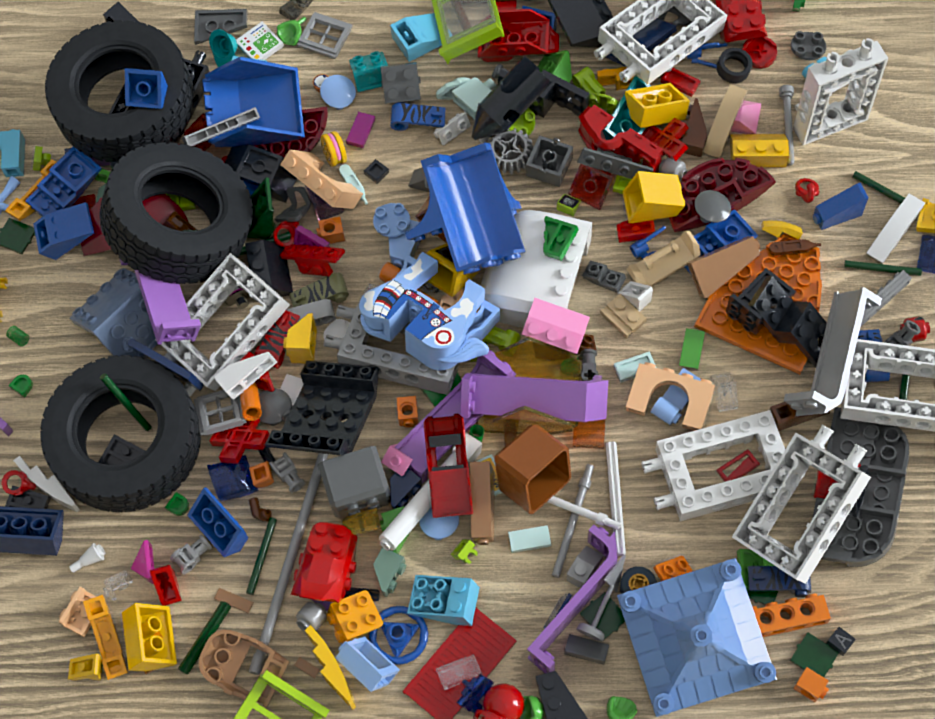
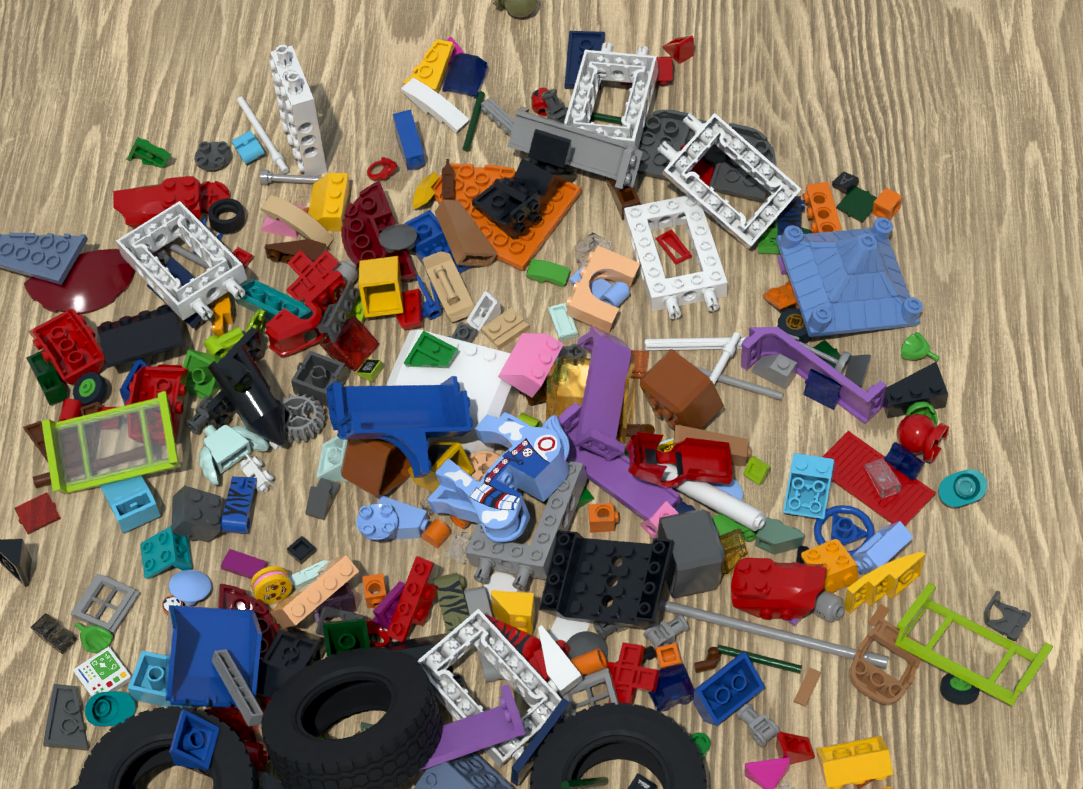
camera: 90 degrees left, 10 degrees down
dark green axle [178,601,231,674] -> none
light aqua tile [508,525,551,553] -> none
yellow slope [625,83,690,128] -> none
dark green piece [852,171,905,204] -> none
none -> black slope [528,129,571,168]

